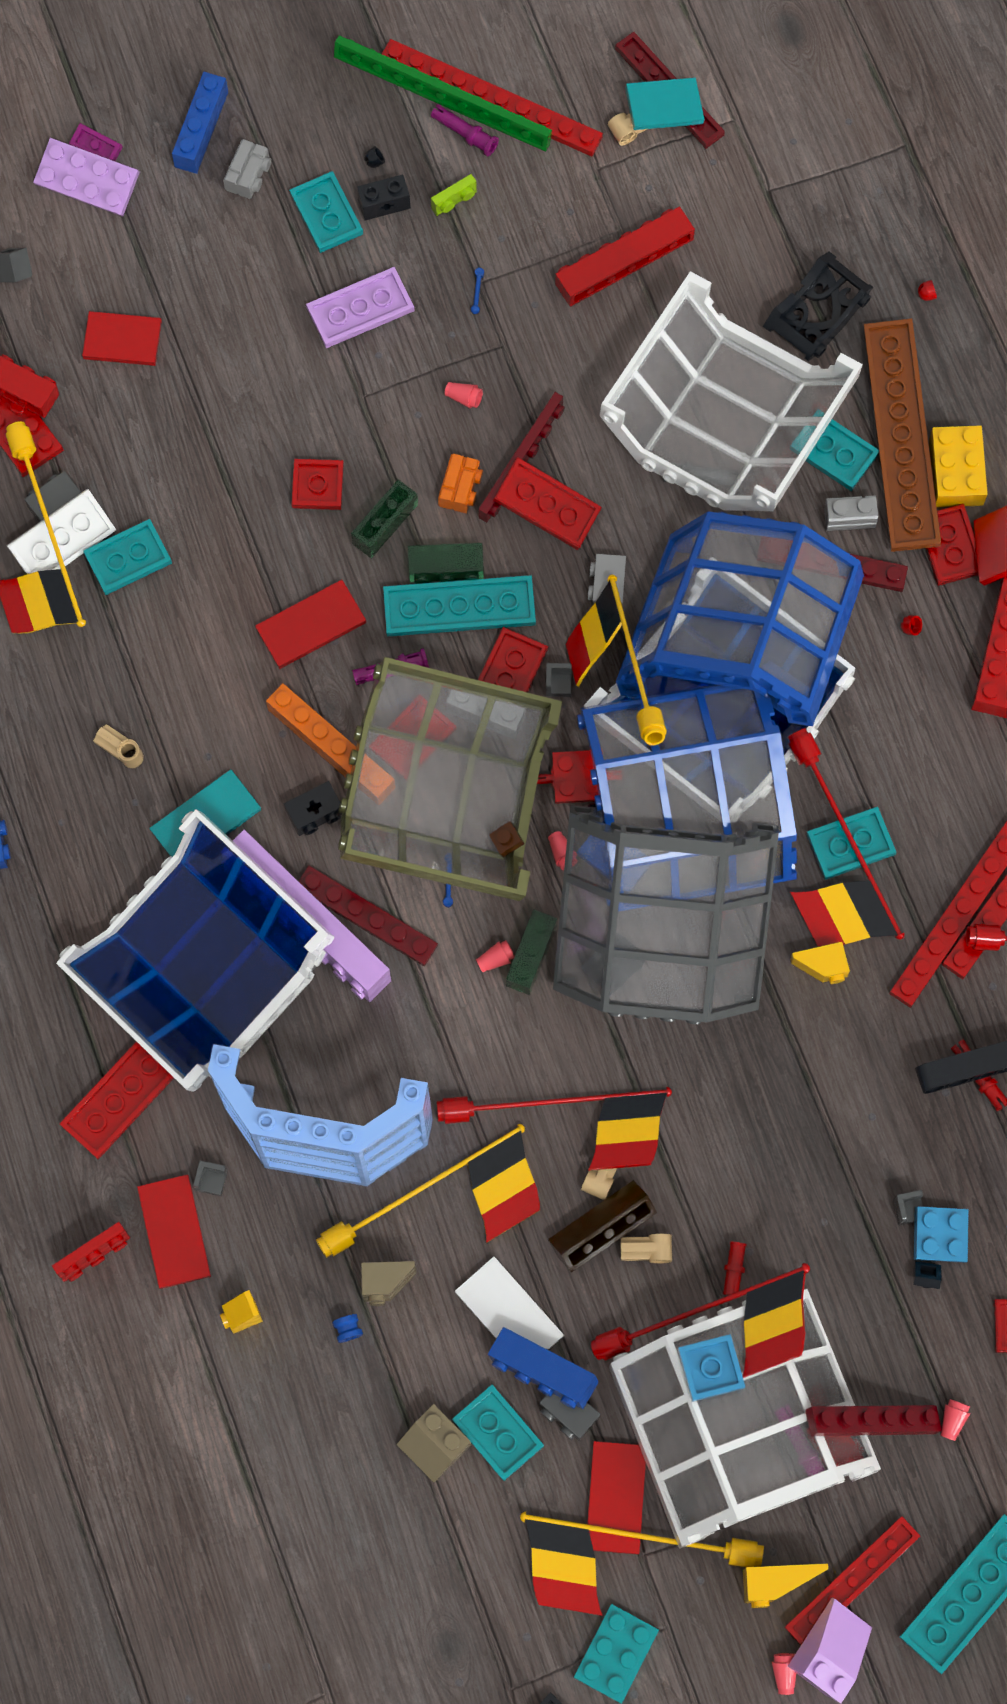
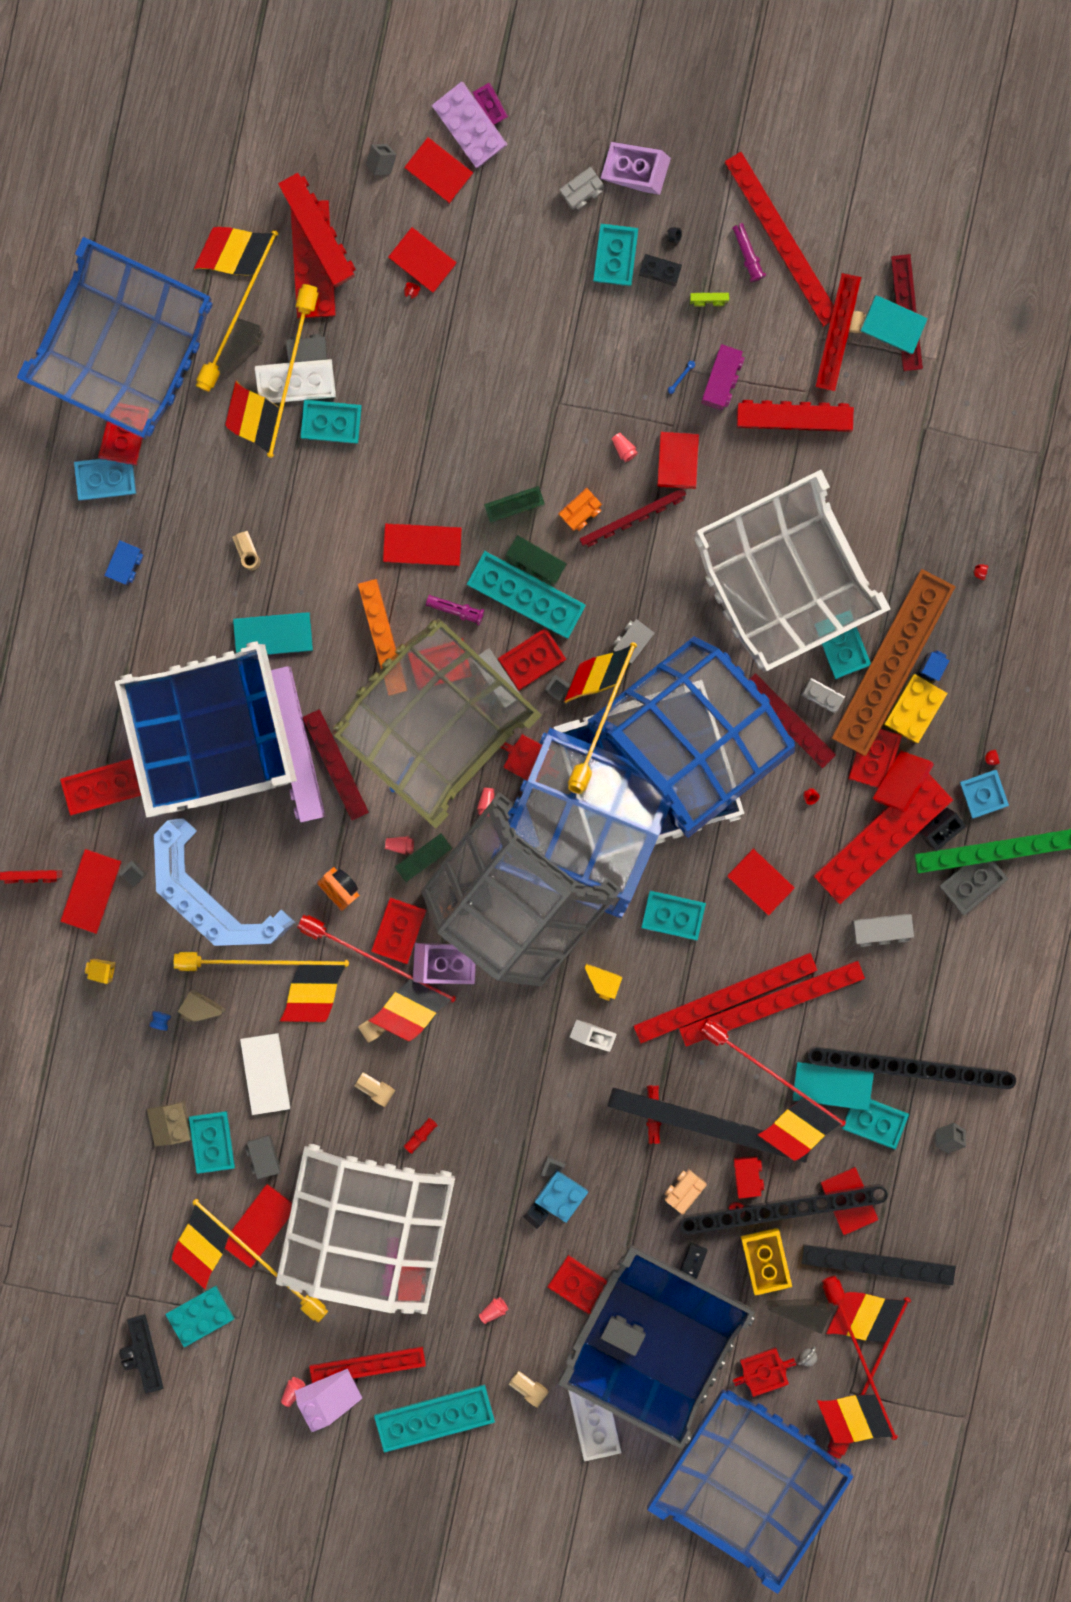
camera: 30 degrees right, 15 degrees up
blue brick [172,71,228,174] -> none
black brick [284,781,342,836] -> none
red plate [292,459,344,510] -> none
lavender plate [306,267,414,348] -> none
green plate [334,35,552,152] -> none
blue brick [488,1327,599,1409] -> none
reddish brown plate [489,821,525,858] -> none
red tile [493,457,602,550] -> none
dark brown brick [548,1180,657,1273] -> none
flag [591,1263,810,1378] -> none
dark azure plate [678,1334,745,1402] -> none
yellow slope [743,1564,828,1608] -> none
black fence [763,251,873,361] -> none
flag [788,728,905,947] -> none
dark red plate [805,1405,942,1436] -> none
none -> orange piece [317,867,360,911]
none -> red plate [371,897,426,964]
none -> red tile [404,137,473,204]
none -> red hinge [404,282,420,299]
none -> lavender slope [413,943,476,984]
none -> white slope [570,1019,617,1052]
none -> lavender slope [601,142,671,195]
none -> red tile [657,432,699,489]
none -> magenta brick [701,344,745,411]
none -> red tile [727,848,795,916]
none -> red plate [815,273,862,391]
none -> blue brick [917,650,950,682]

